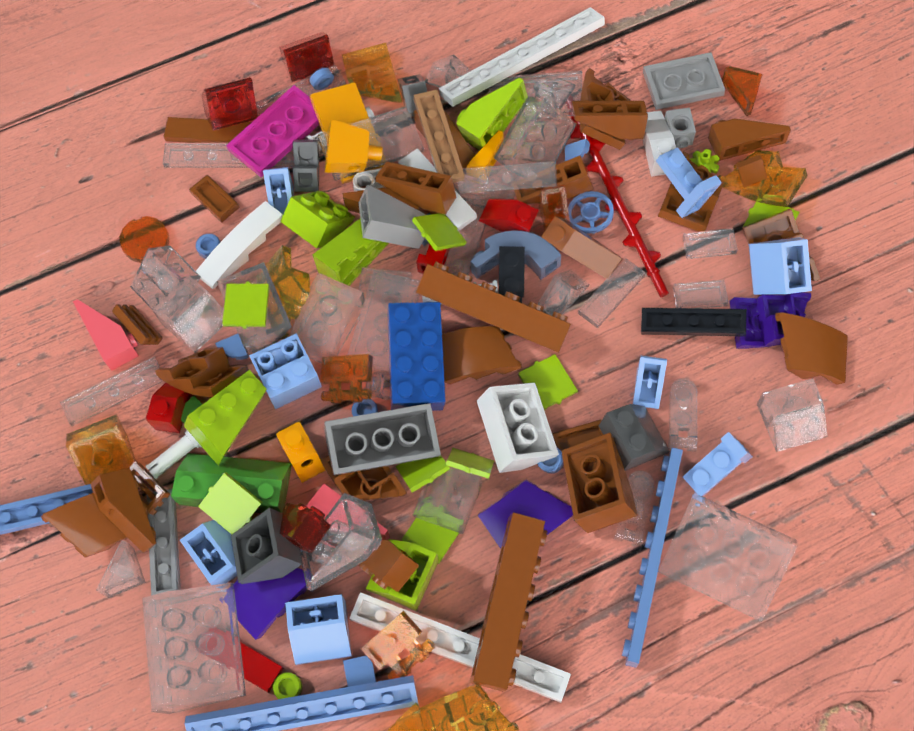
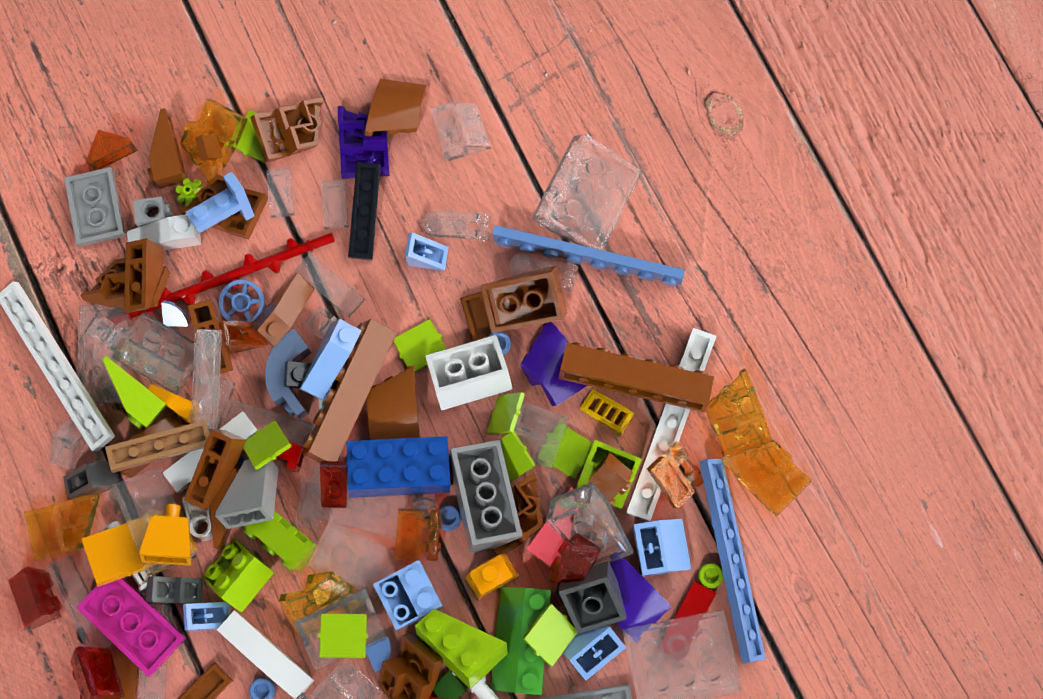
camera: 90 degrees left, 10 degrees up
medium blue tile [310,68,334,90] -> none
medium blue tile [343,654,377,687] -> none
red slope [479,199,539,232] -> none
dark grey slope [599,404,670,471] -> none
light blue bracket [682,432,753,498] -> none
light blue slope [749,237,812,295] -> none
none -> light blue slope [300,319,361,400]
none -> clear red plate [320,461,348,508]
none -> yellow slope [579,389,635,436]

